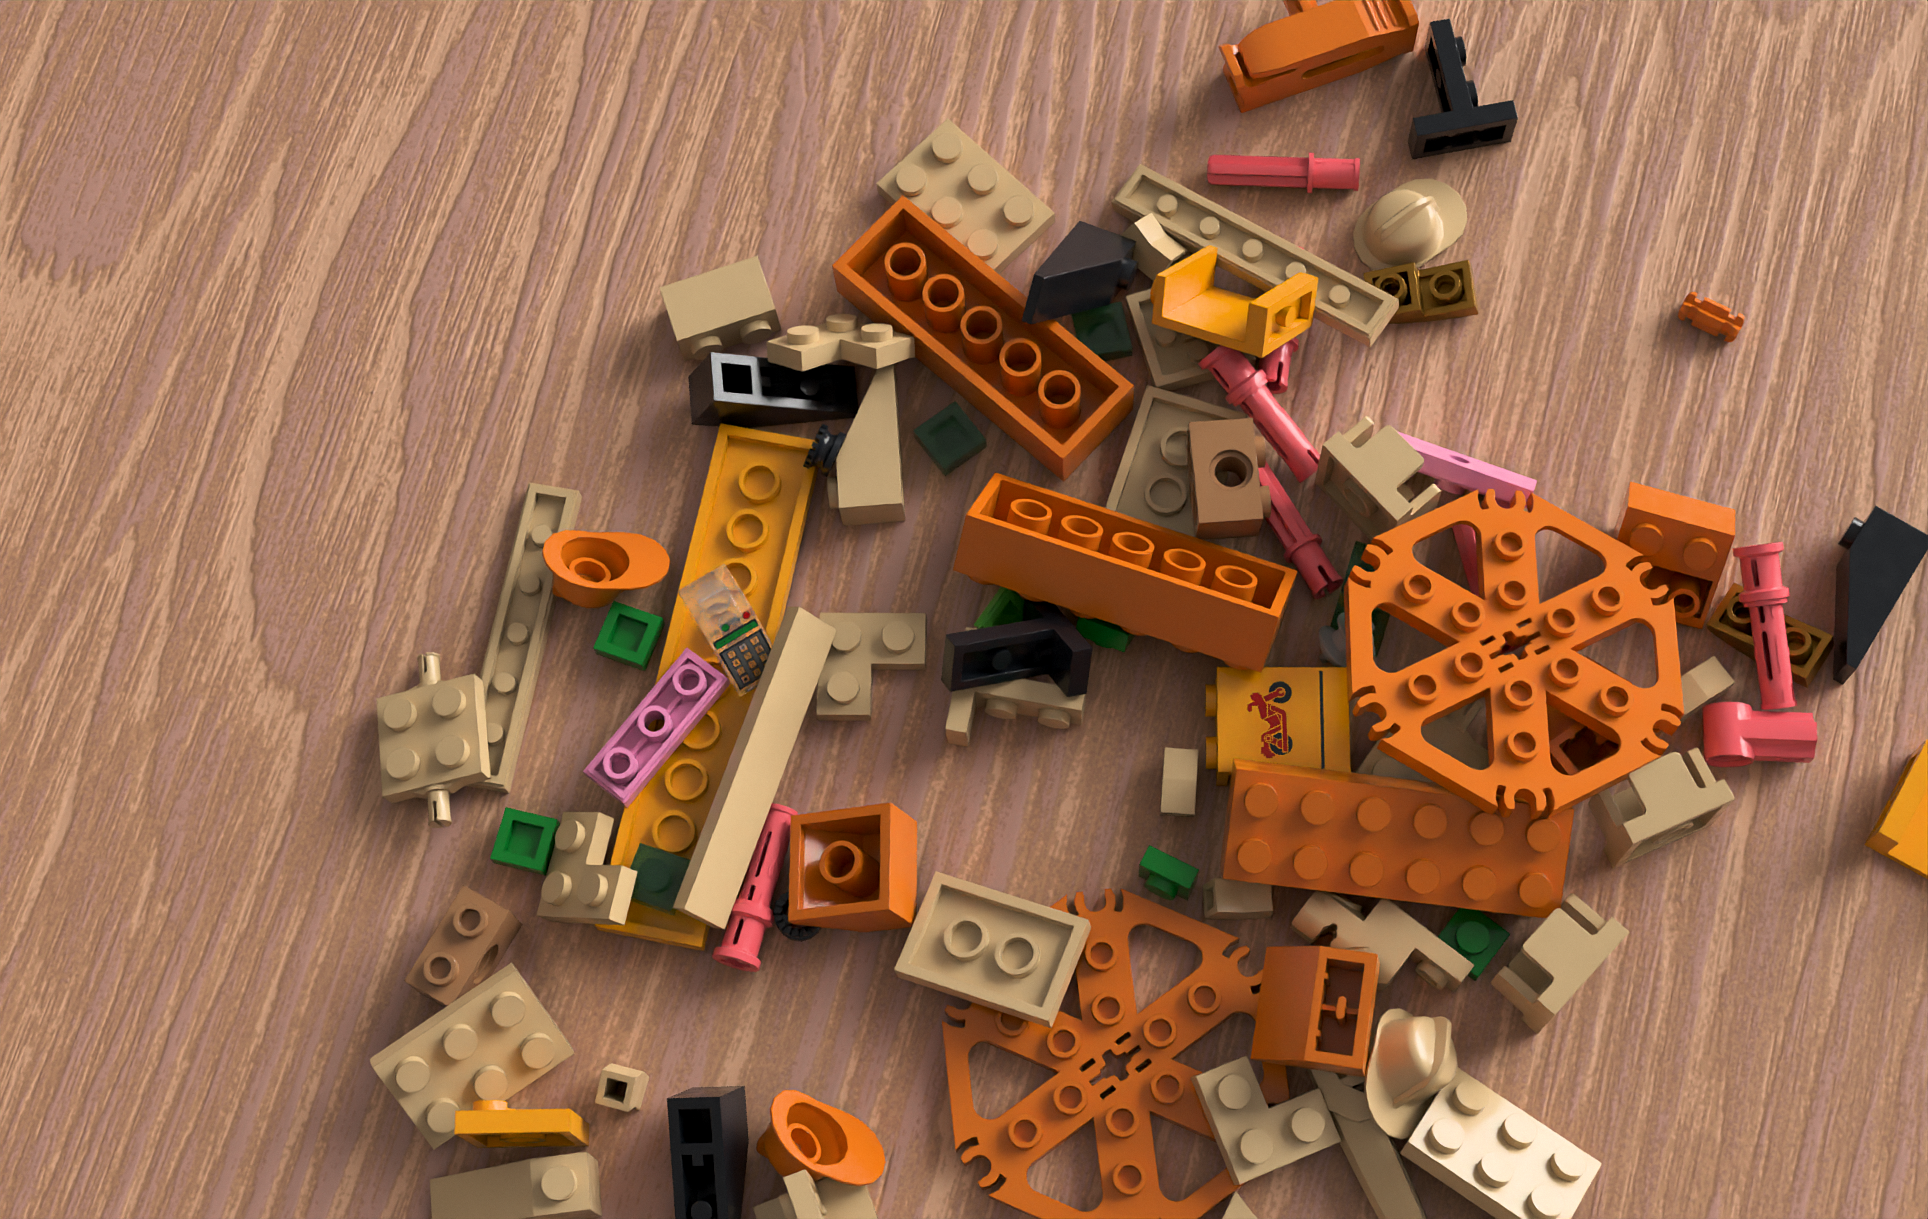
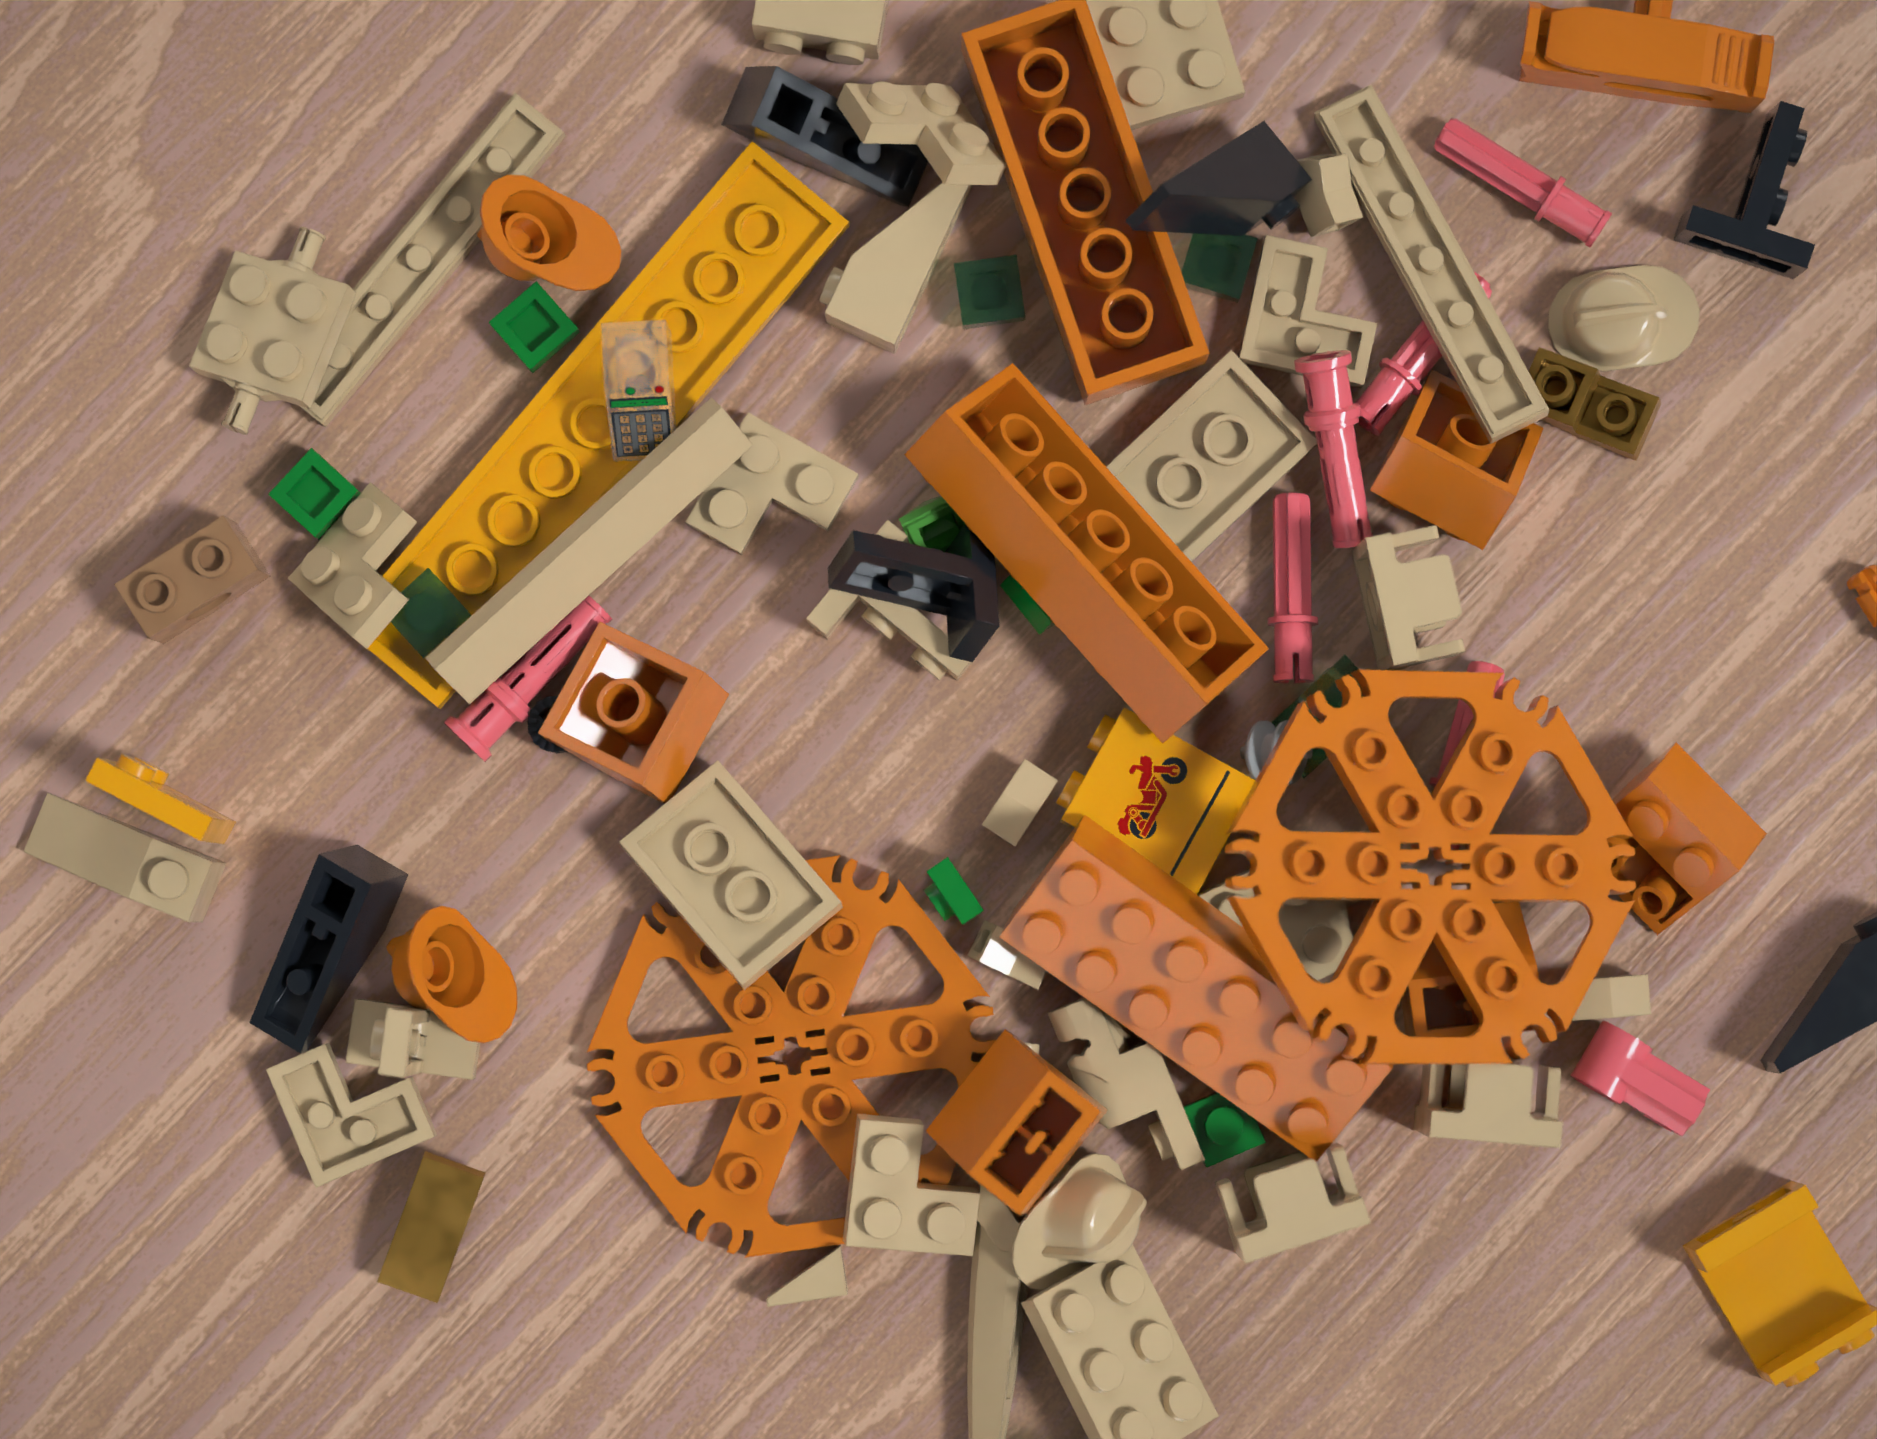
camera: 20 degrees right, 15 degrees up
tan plate [370,962,574,1150] -> none
bright pink tile [583,648,730,808] -> none
tan piece [595,1063,649,1112] -> none
black bush [803,424,846,477] -> none
light orange panel [1150,245,1318,358] -> none
medium nougat brick [1185,418,1271,540] -> none
bright pink tile [1398,432,1537,509] -> none
pearl gold slope [1706,583,1835,688] -> none
coral pin [1732,542,1797,710] -> none
none -> orange slope [1370,369,1544,550]

